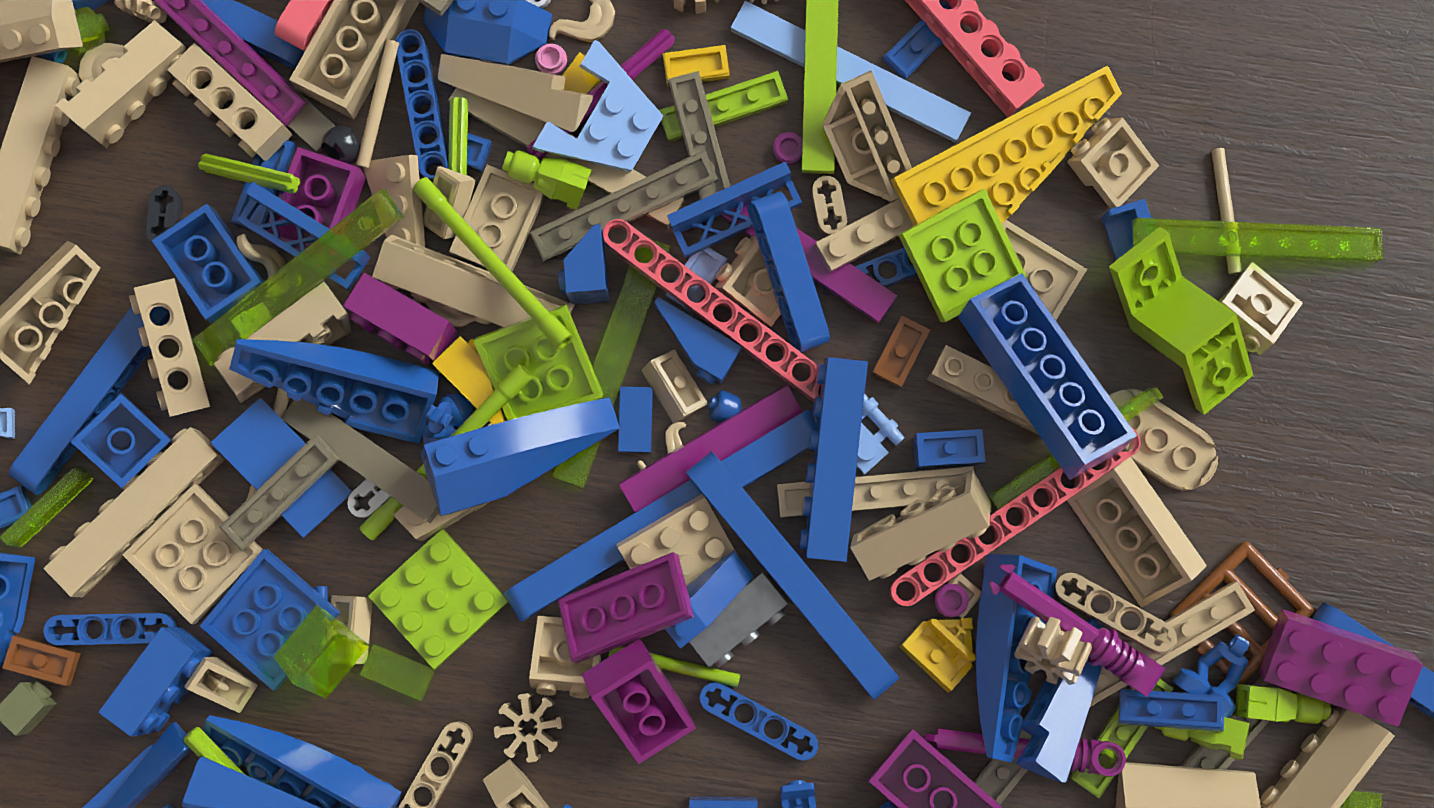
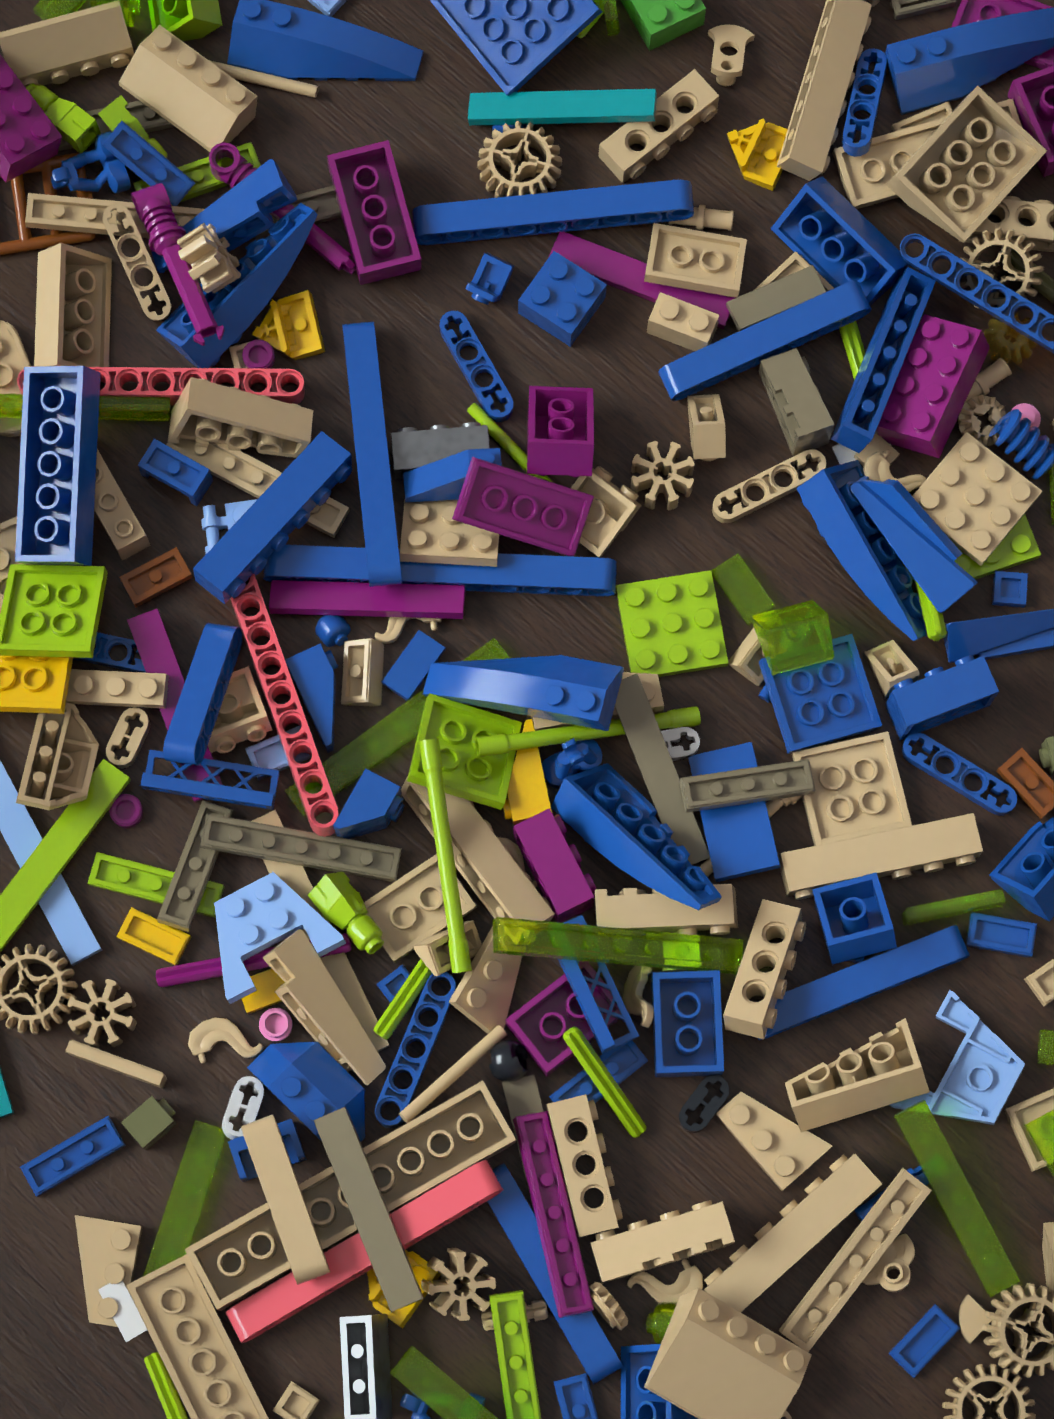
camera: 145 degrees left, 5 degrees down
none -> tan wing [715,1092,832,1191]

